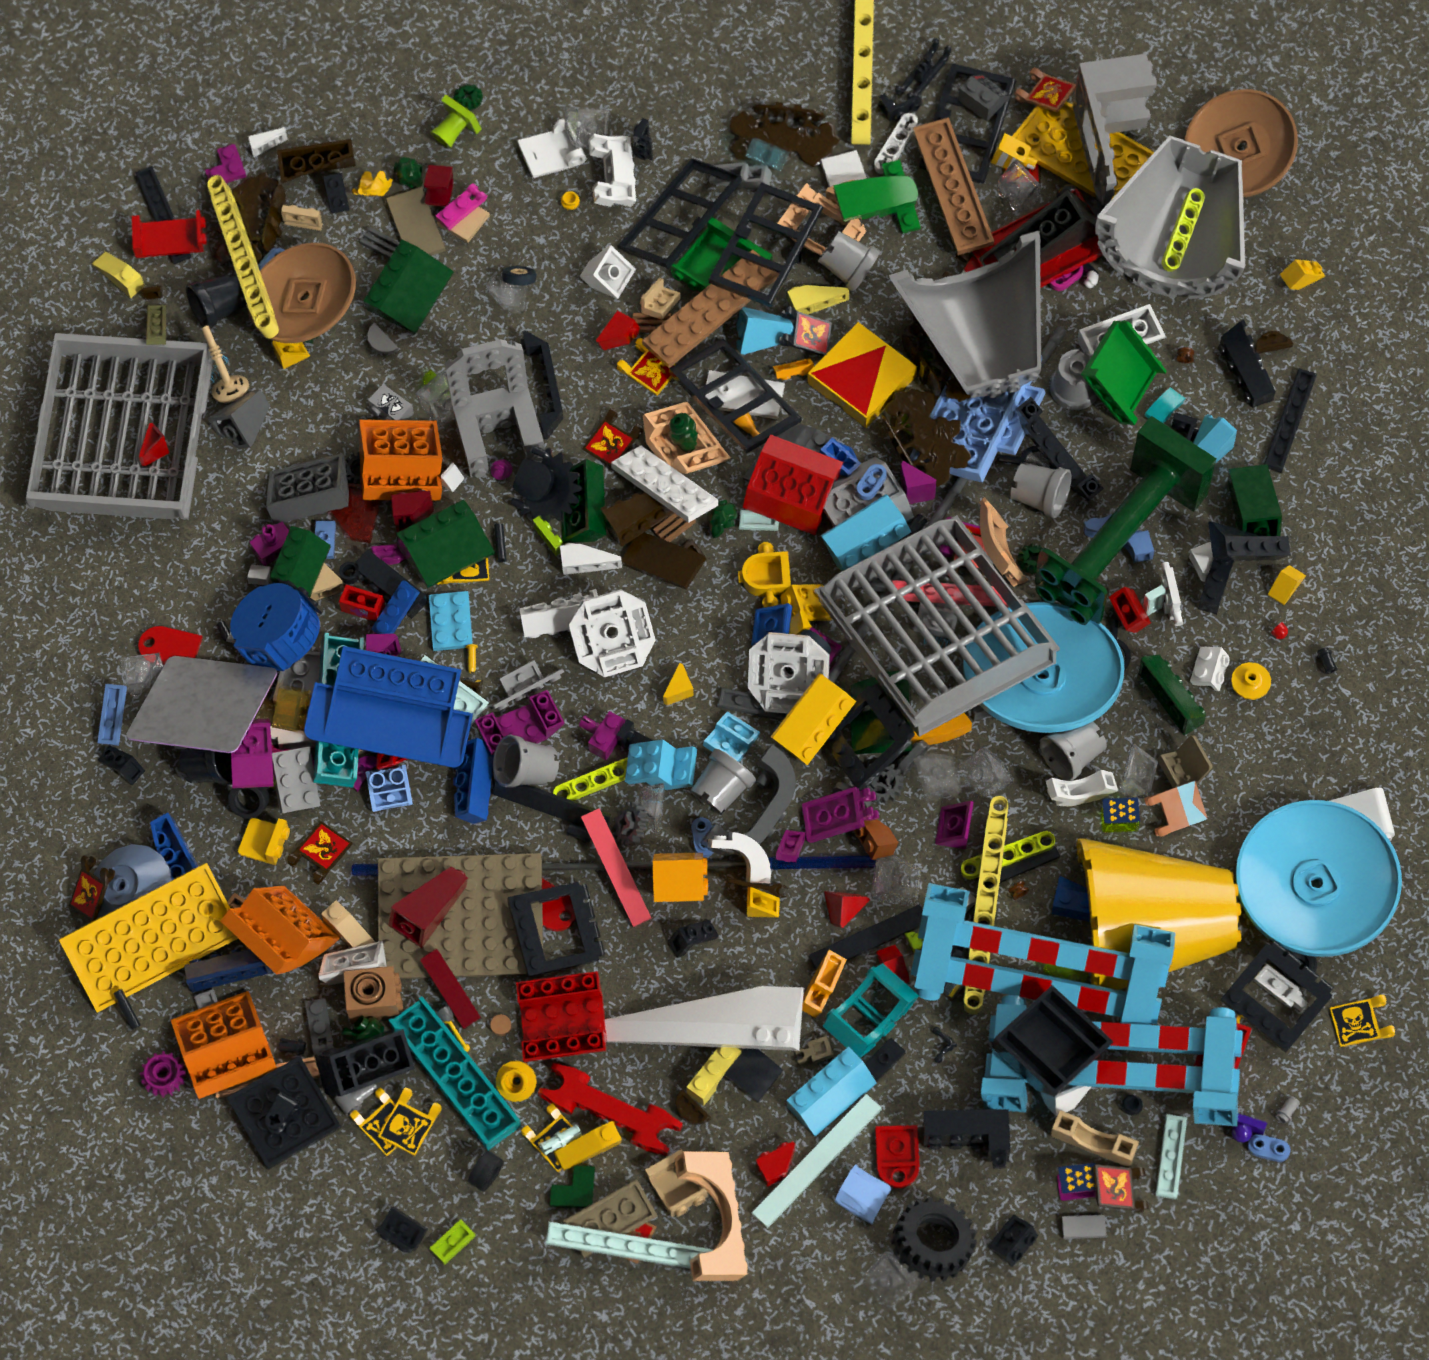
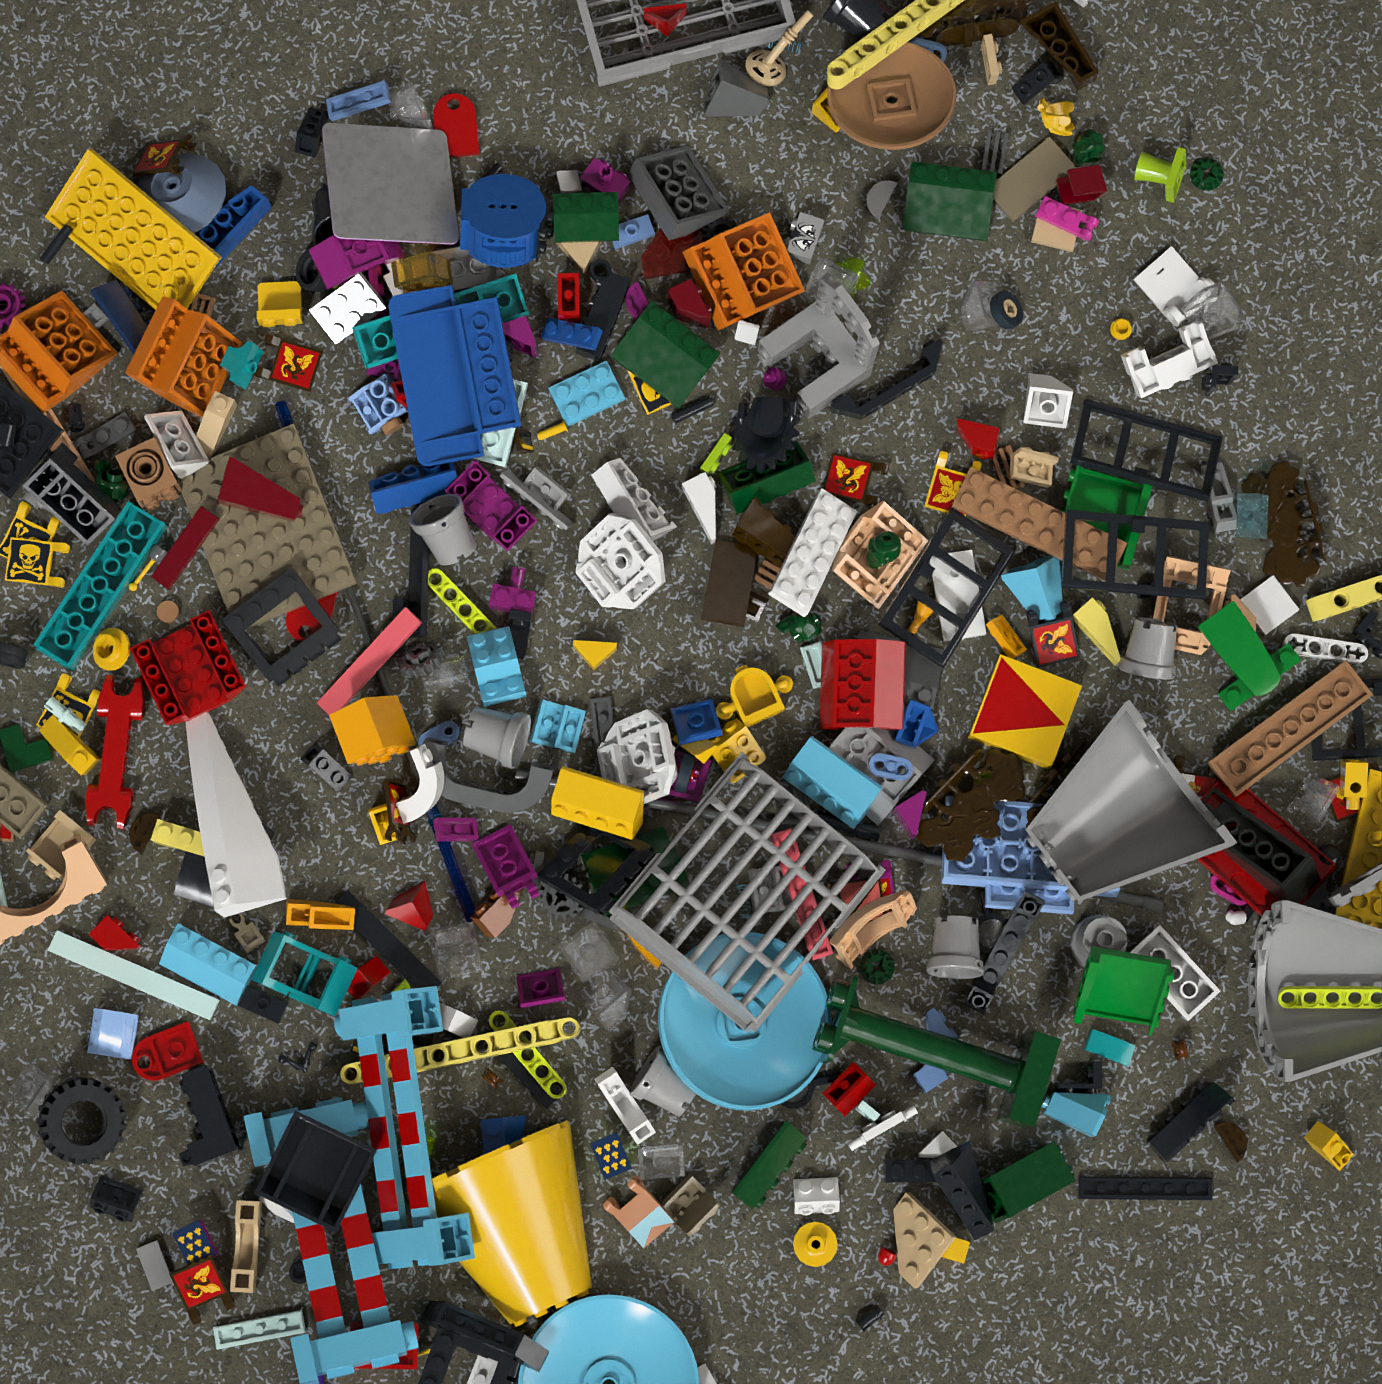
camera: 60 degrees right, 15 degrees up
none -> teal brick [220,341,264,390]
none -> medium nougat tile [381,417,404,436]
none -> black slope [420,1300,549,1372]
none -> tan plate [893,1192,956,1288]

